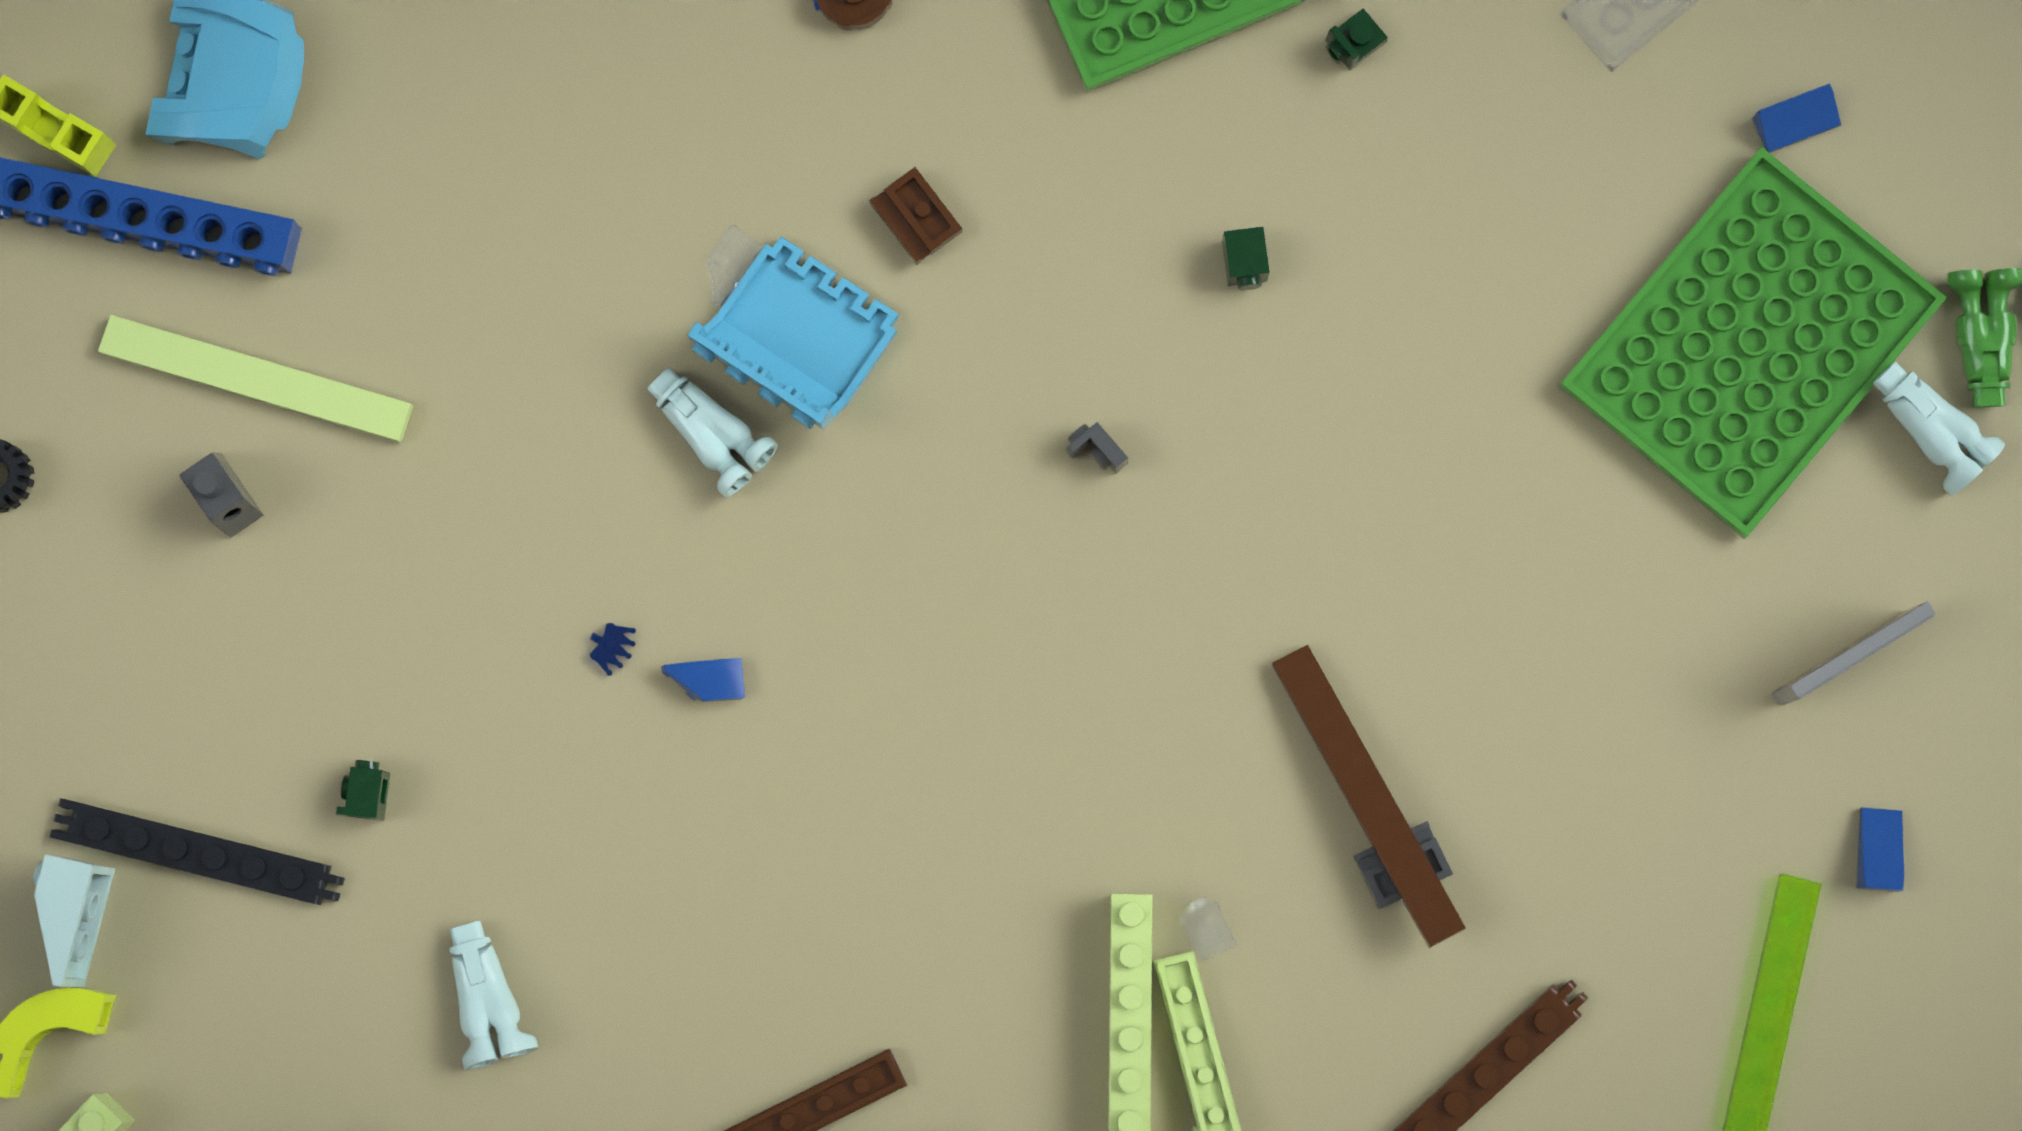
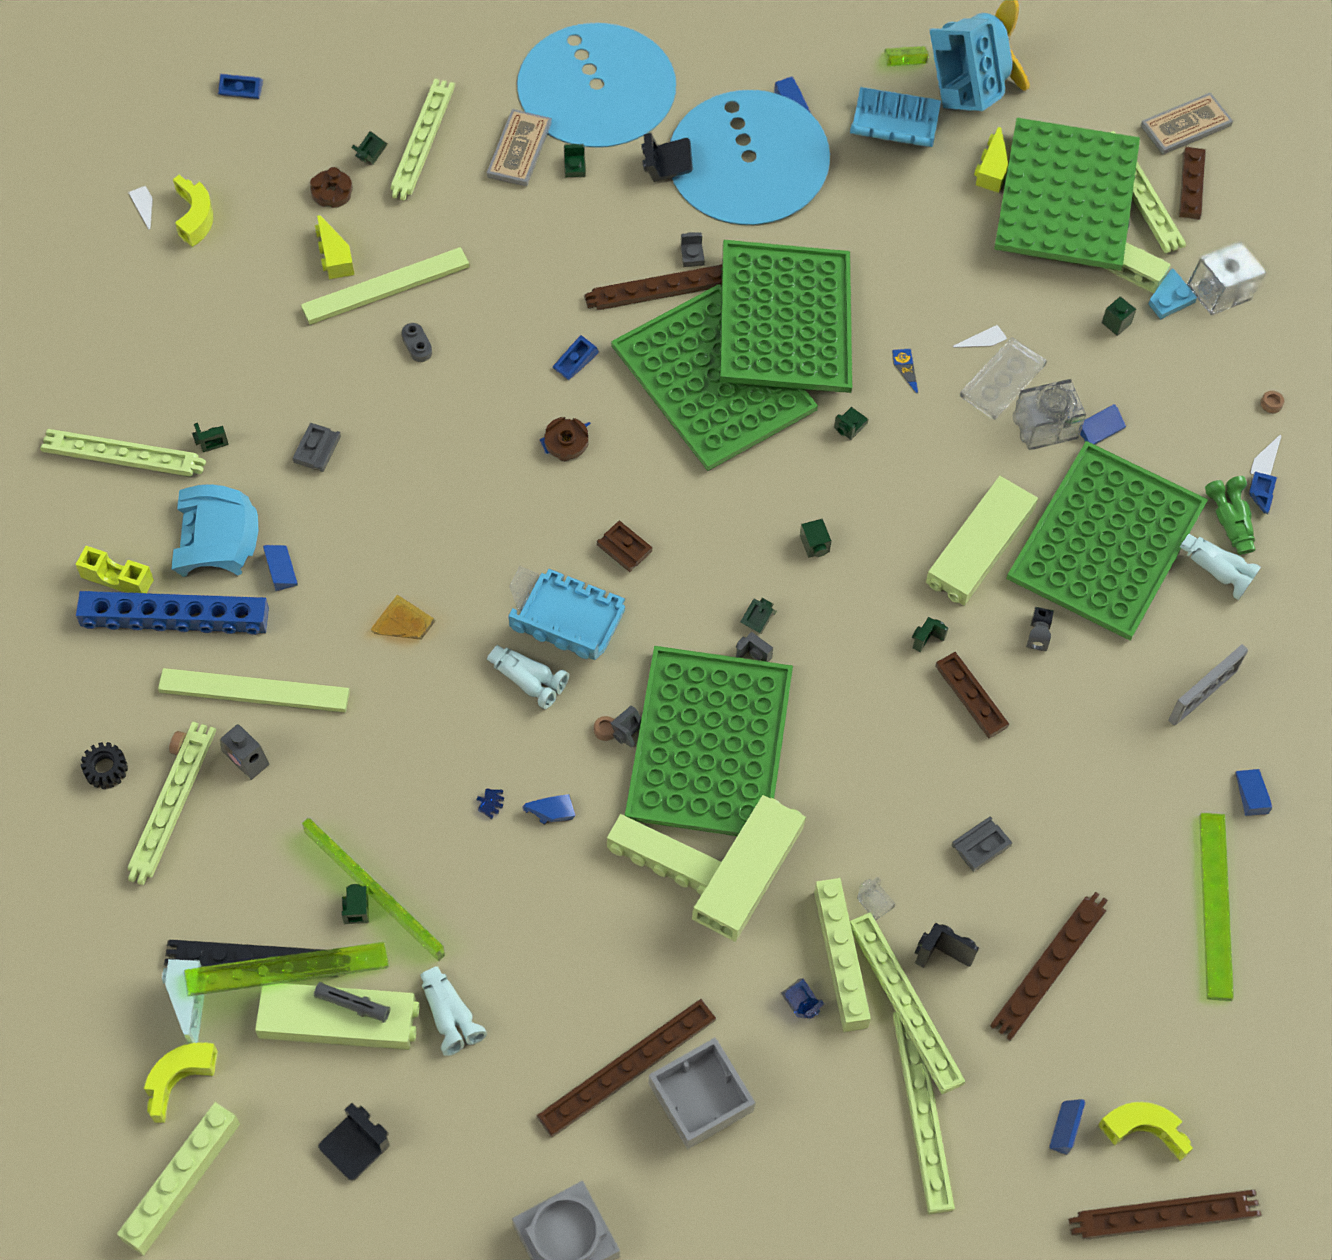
camera: 15 degrees left, 20 degrees down
reddish brown tile [1272,645,1466,949] -> none
none -> yellowish green hinge [128,722,216,885]
none -> medium nougat tile [169,731,187,755]
none -> clear neon green tile [184,942,389,997]
none -> yellowish green brick [255,982,420,1050]
none -> blue slope [263,545,298,591]
none -> clear neon green tile [302,818,445,961]
none -> dark grey pin [314,982,391,1023]
none -> clear yellow wing [370,594,435,640]
none -> medium nougat tile [594,716,614,741]
none -> yellowish green brick [607,814,721,895]
none -> dark grey bracket [611,705,641,748]
none -> bright green plate [625,646,793,836]
none -> yellowish green brick [692,795,806,942]
none -> dark green bracket [740,597,777,634]
none -> clear blue bracket [781,978,824,1019]
none -> dark green bracket [912,617,949,652]
none -> black bracket [914,922,979,968]
none -> yellowish green brick [926,476,1038,606]
none -> reddish brown plate [935,651,1009,738]
none -> clear brick [1013,379,1086,450]
none -> dark grey leg [1026,607,1054,651]

